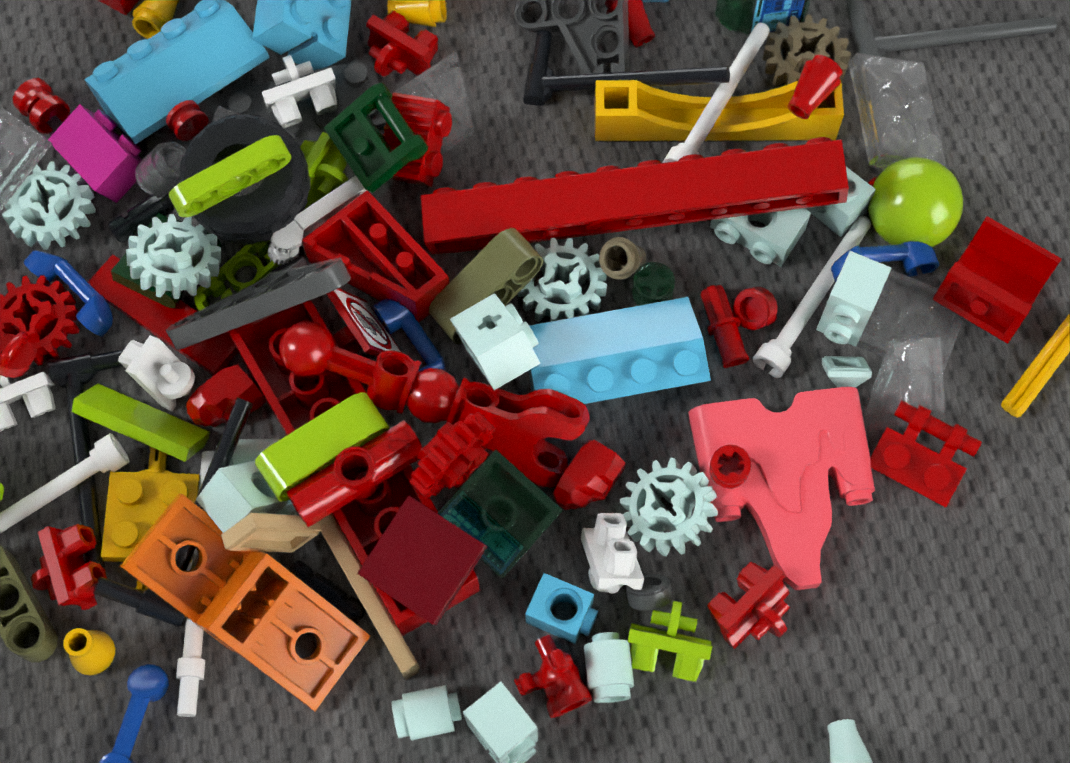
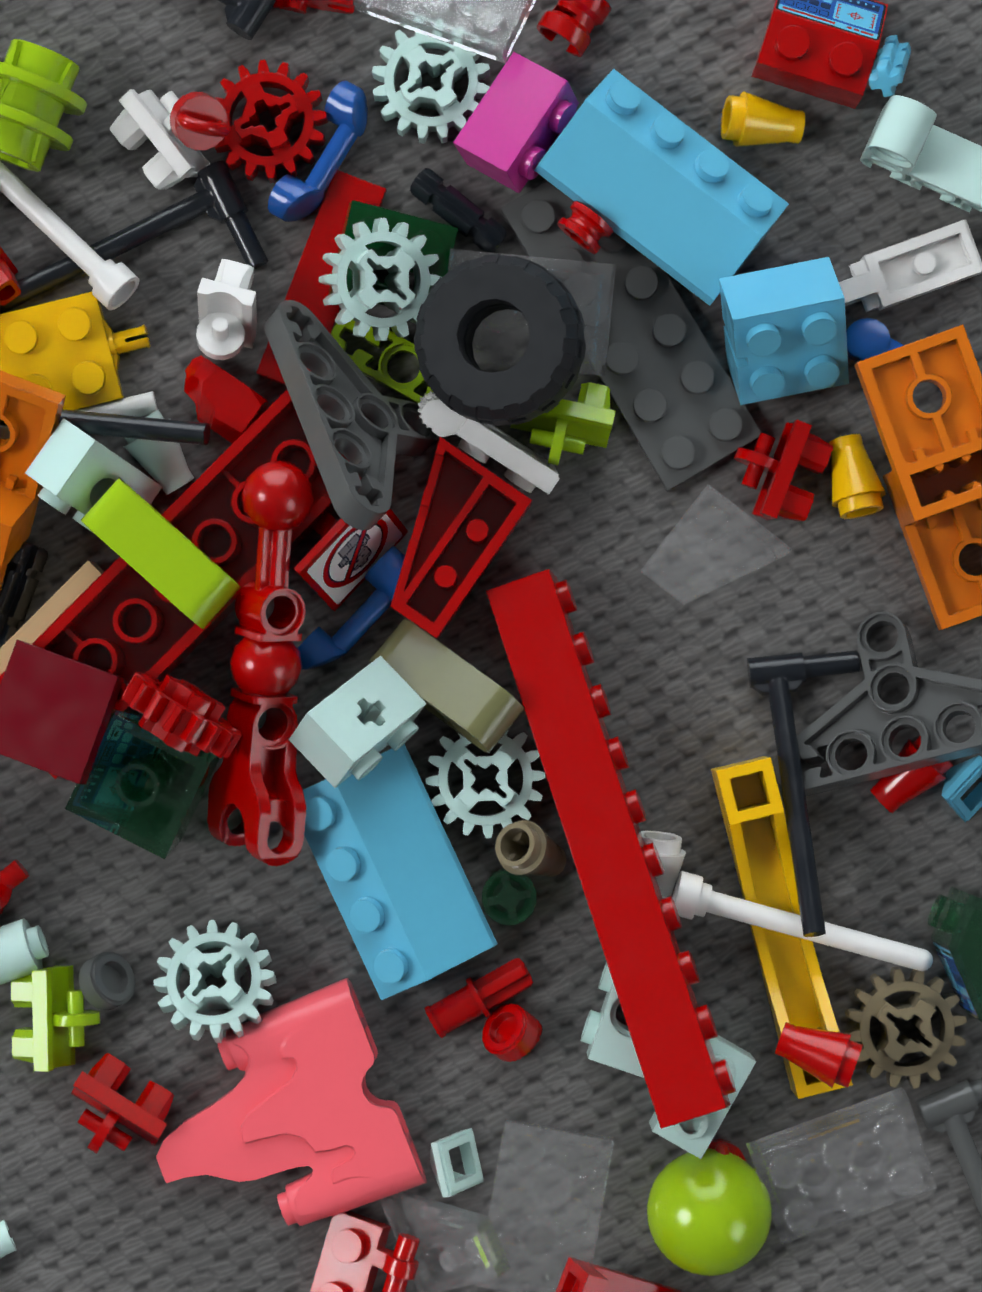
camera: 75 degrees right, 20 degrees up
lime tile [72,383,210,462] -> none
clear brick [135,142,186,196] -> none
lime beam [169,135,291,217] -> none
tan tile [221,513,322,553] -> none
white hips [262,55,337,128] -> none
red piece [286,420,423,528] -> none
dark green plate [324,83,428,193] -> none
red brick [382,92,452,187] -> none
medium azure brick [525,573,598,644] -> none
red rock [553,439,626,510] -> none
white hips [581,513,644,594] -> none
red bush [709,445,751,489] -> none
white piece [753,216,871,378] -> none
light aqua brick [816,251,892,347] -> none
blue bar [831,241,940,282] -> none

